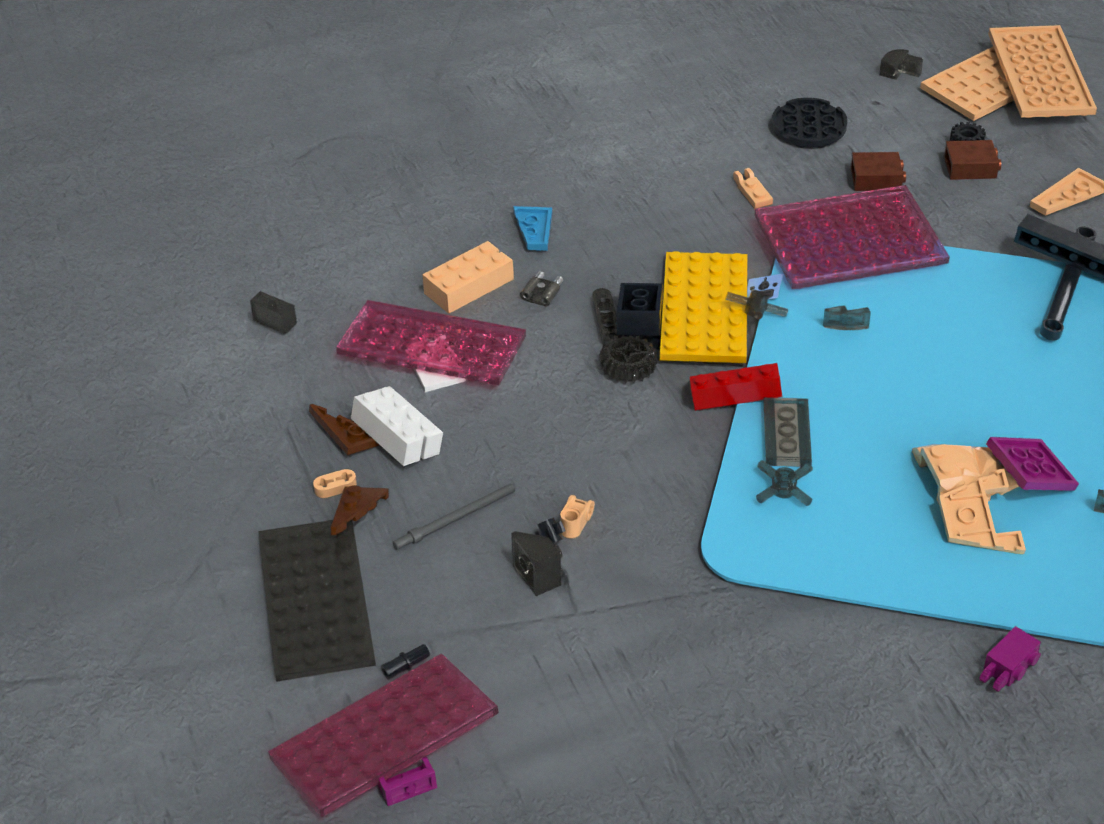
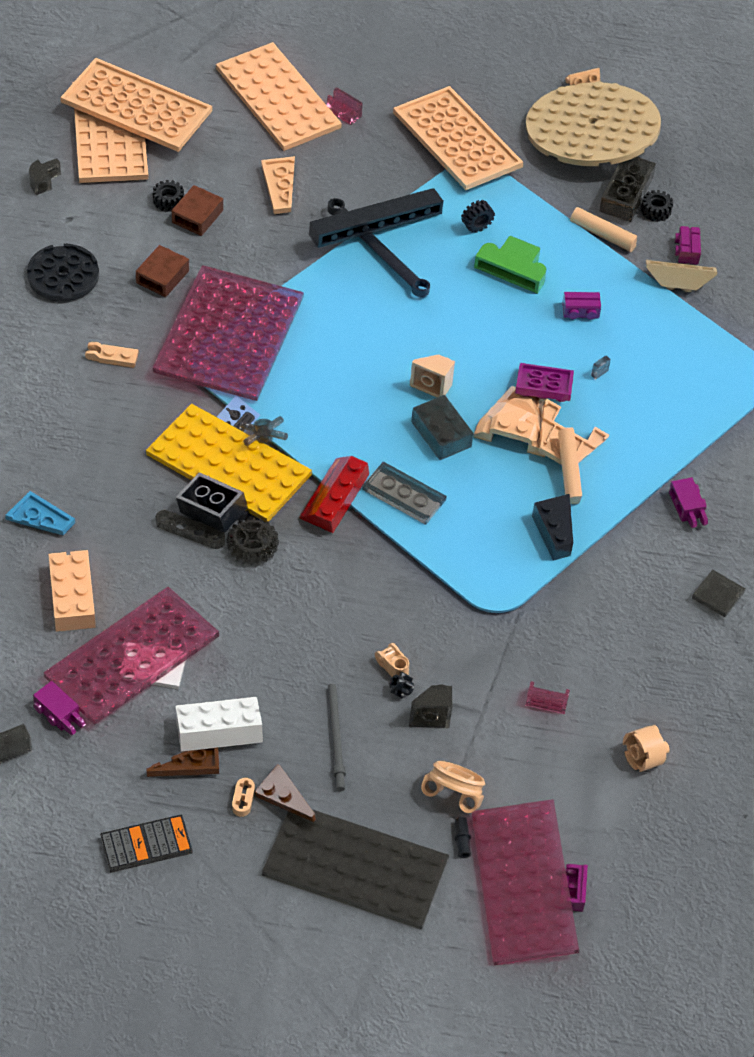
camera: 65 degrees left, 10 degrees up
clear smoke piece [520,271,563,306] -> none
clear smoke bar [756,460,813,506] -> none
clear smoke slope [823,305,871,330] -> none
none -> magenta hinge [33,681,86,735]
none -> tile [100,814,193,873]
none -> light nougat slope [410,354,455,400]
none -> clear smoke brick [411,395,474,460]
none -> light nougat piece [421,761,485,813]
none -> clear pink hinge [525,681,570,714]
none -> black wedge [532,494,574,561]
none -> light nougat brick [558,427,582,504]
none -> light nougat brick [623,725,669,772]
none -> clear smoke tile [692,569,746,617]

